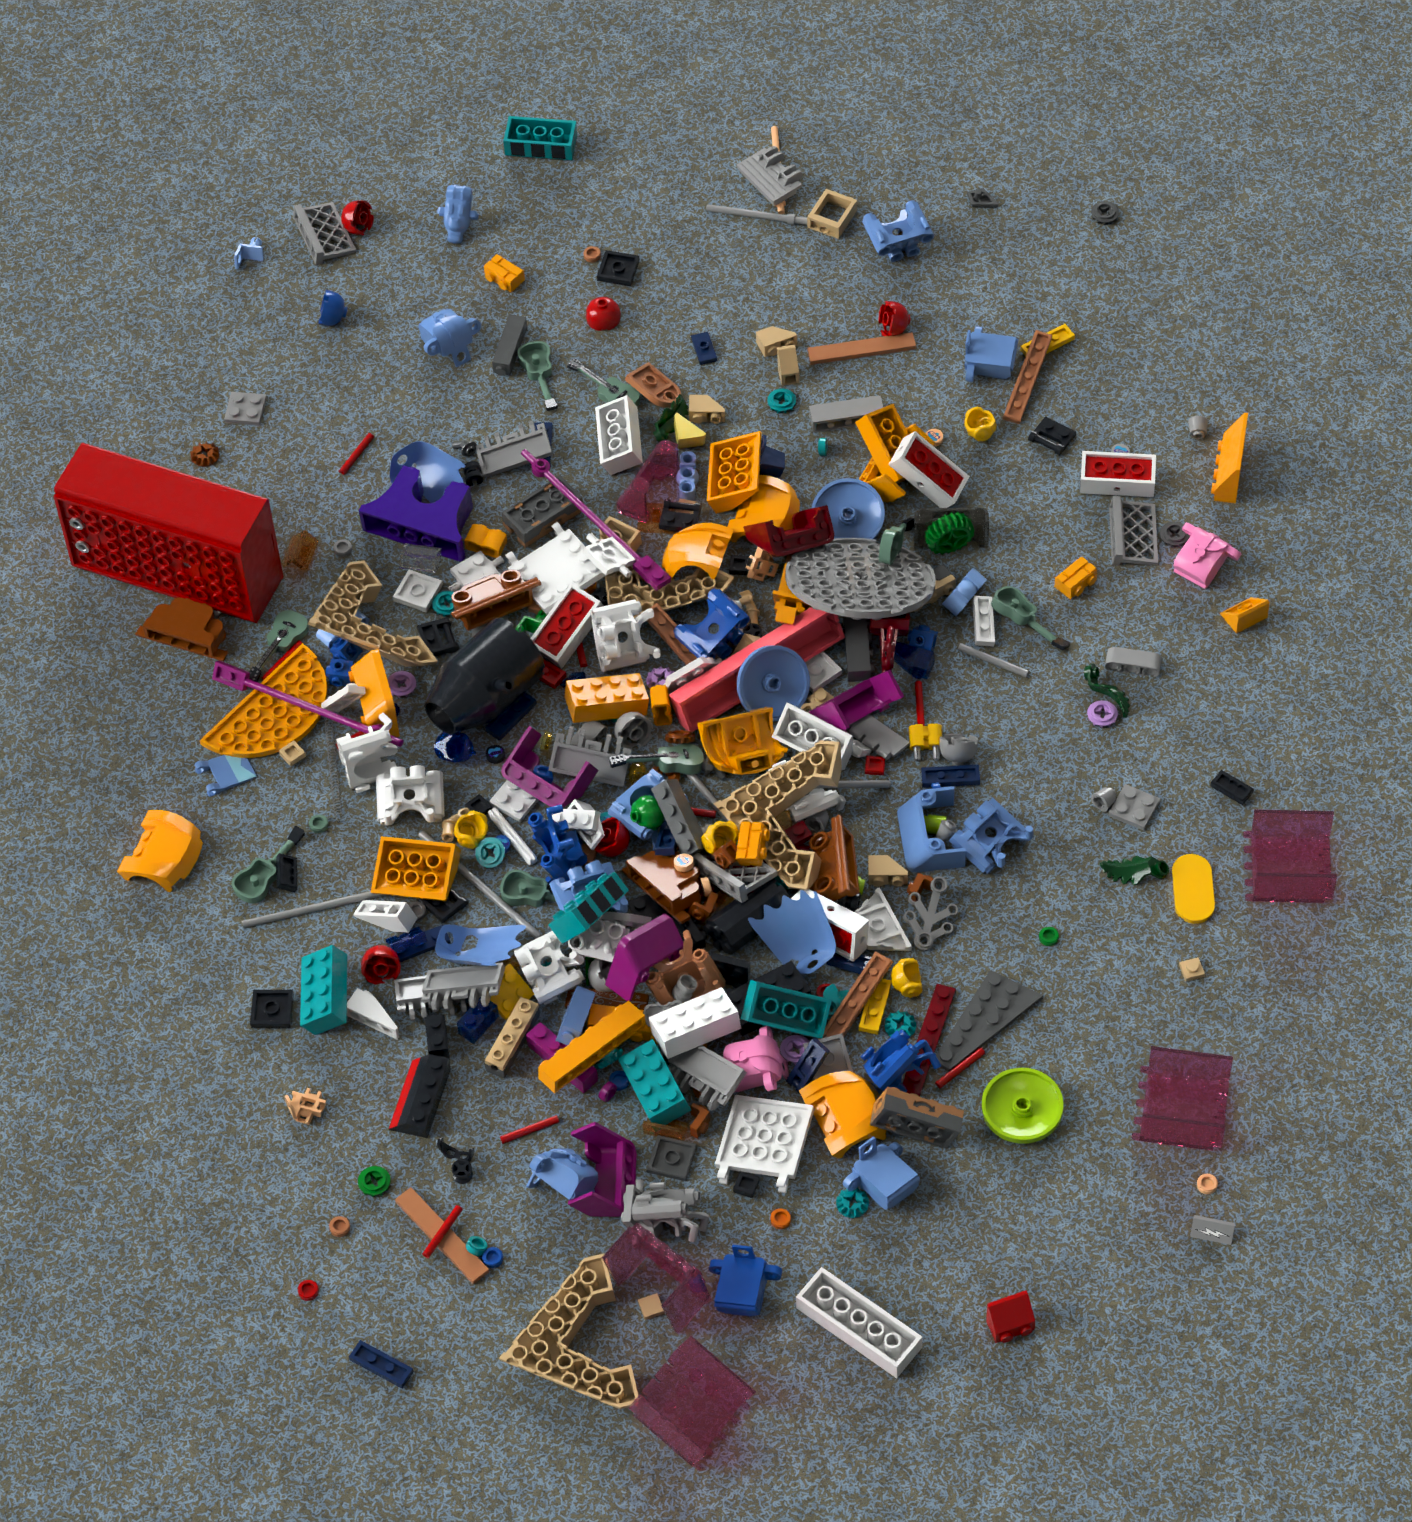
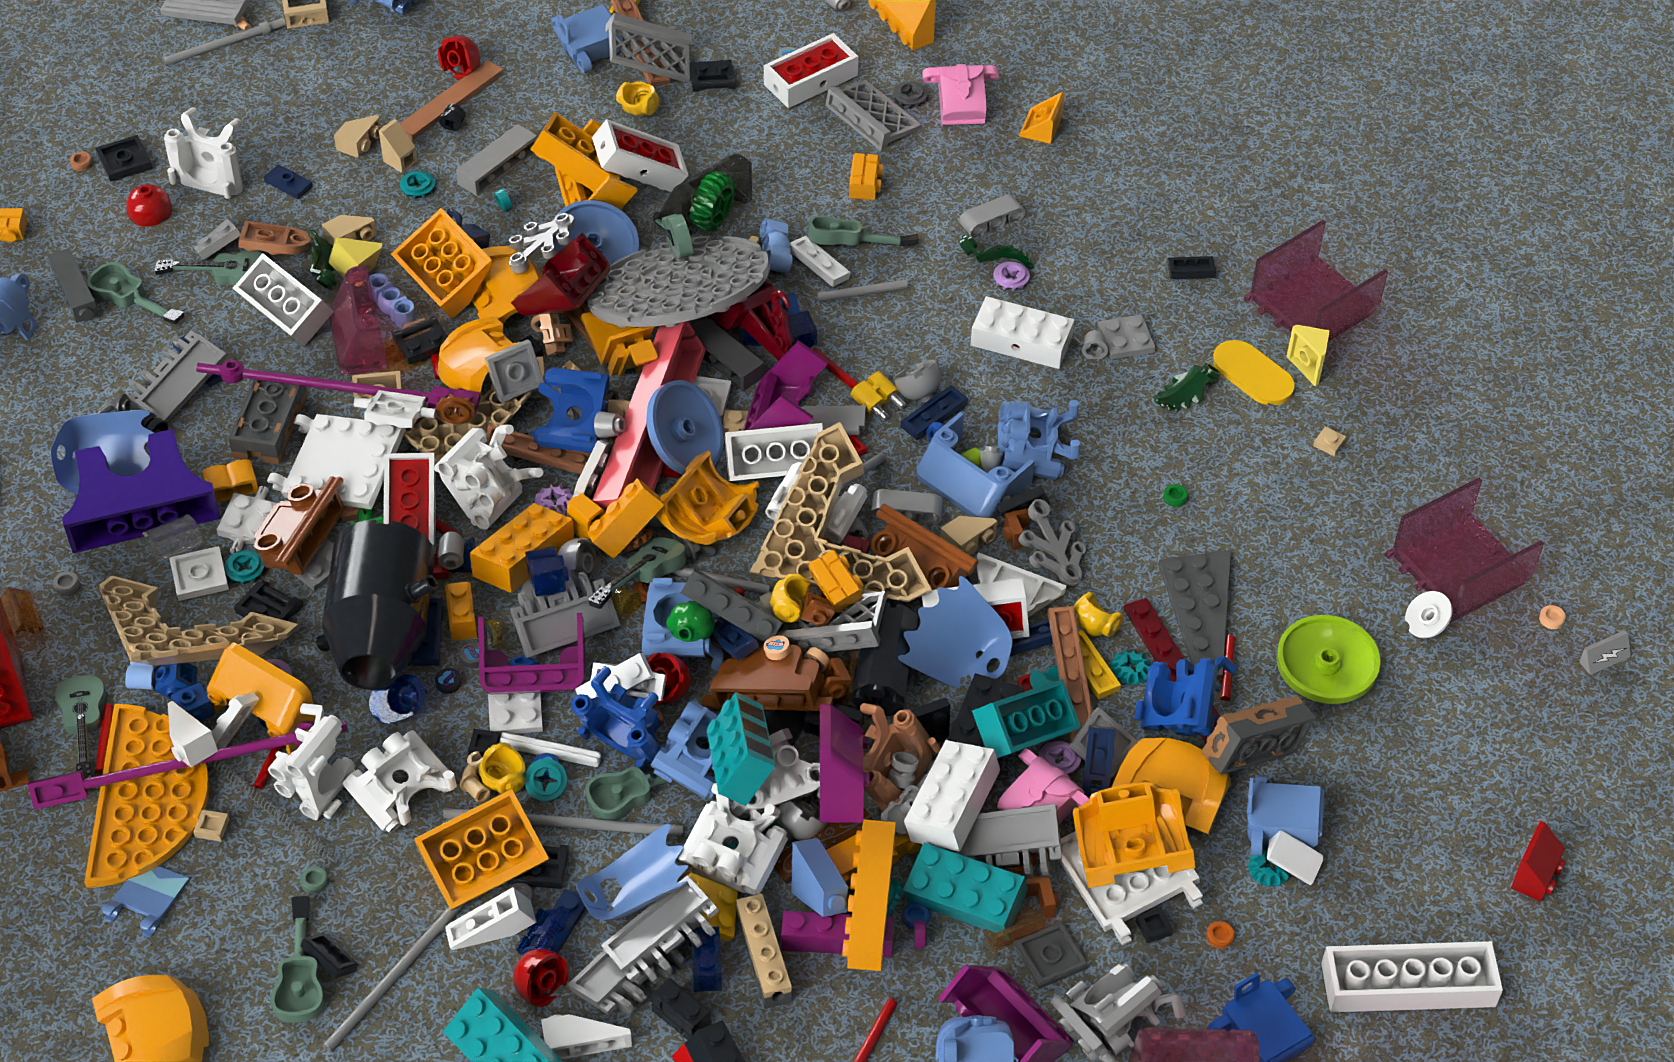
camera: 45 degrees left, 5 degrees down
none -> white piece [164,107,243,199]
none -> white slope [168,701,218,767]
none -> light grey wing [194,219,241,260]
none -> dark orange gear [436,394,475,424]
none -> light grey brick [438,532,464,570]
none -> black wheel [439,104,466,131]
none -> light orange brick [445,582,477,641]
none -> light grey plate [484,339,544,403]
none -> light grey plant [509,213,575,273]
none -> clear blue brick [525,547,569,597]
none -> light orange brick [587,478,664,559]
none -> light grey hat [594,411,626,439]
none -> light grey fence [605,13,692,82]
none -> light grey beam [870,489,943,526]
none -> white brick [971,296,1074,369]
none -> black wing [996,485,1050,519]
none -> light orange piece [1073,782,1195,888]
none -> white slope [1267,830,1323,885]
none -> light yellow slope [1286,325,1330,386]
none -> white dish [1405,591,1453,638]

